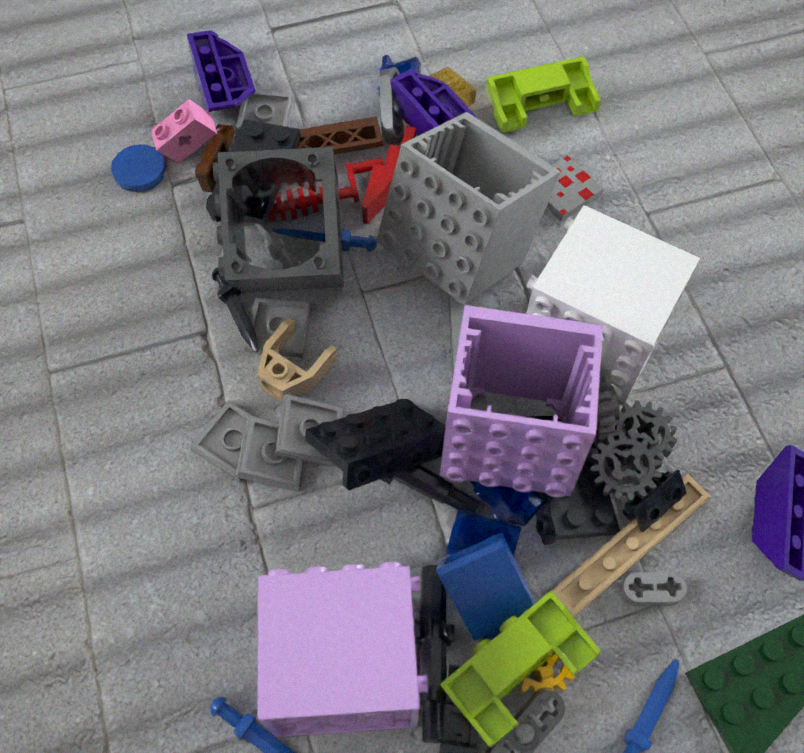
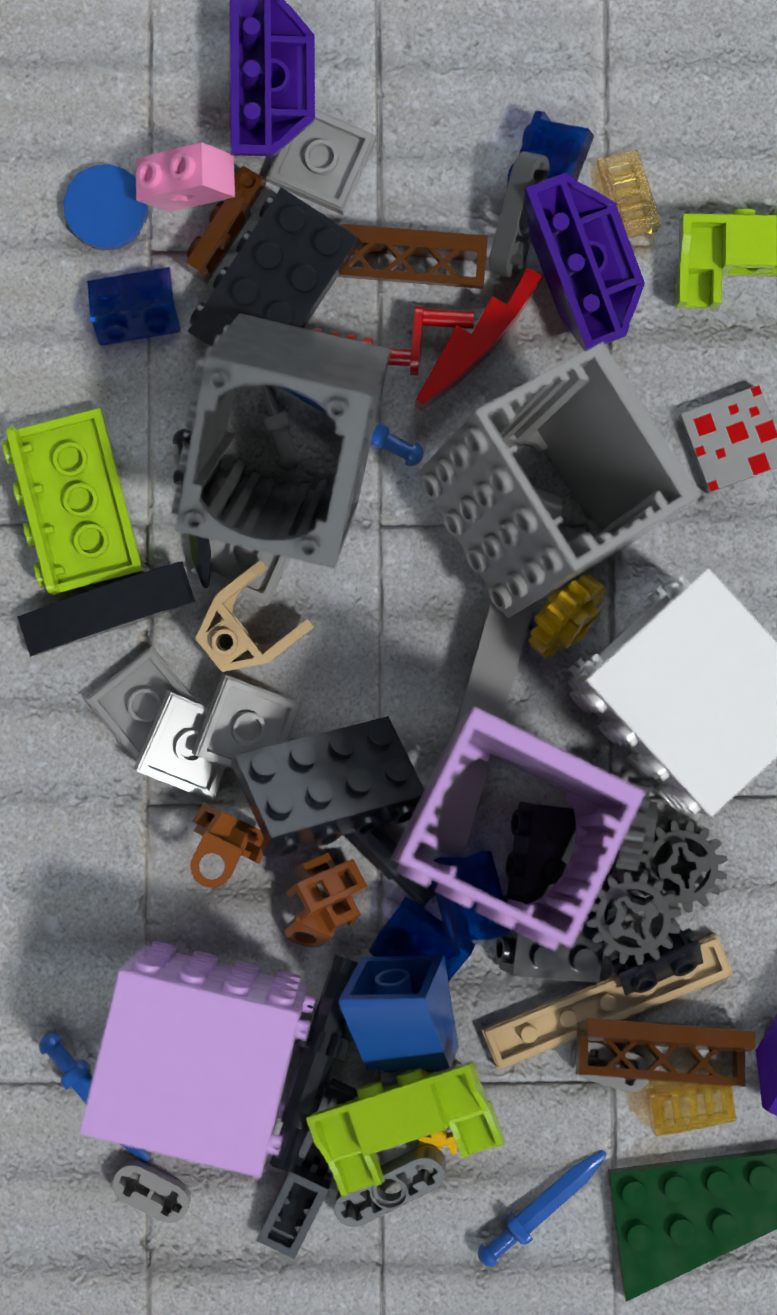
camera: 15 degrees right, 25 degrees up
none -> lime bracket [2,408,145,595]
none -> black slope [17,561,195,657]
none -> clear blue bracket [87,267,181,346]
none -> dark orange piece [190,803,264,888]
none -> dark orange piece [284,853,368,947]
none -> yellow gear [528,574,606,659]
none -> reddish brown fence [576,1018,756,1088]
none -> clear yellow slope [646,1083,736,1136]

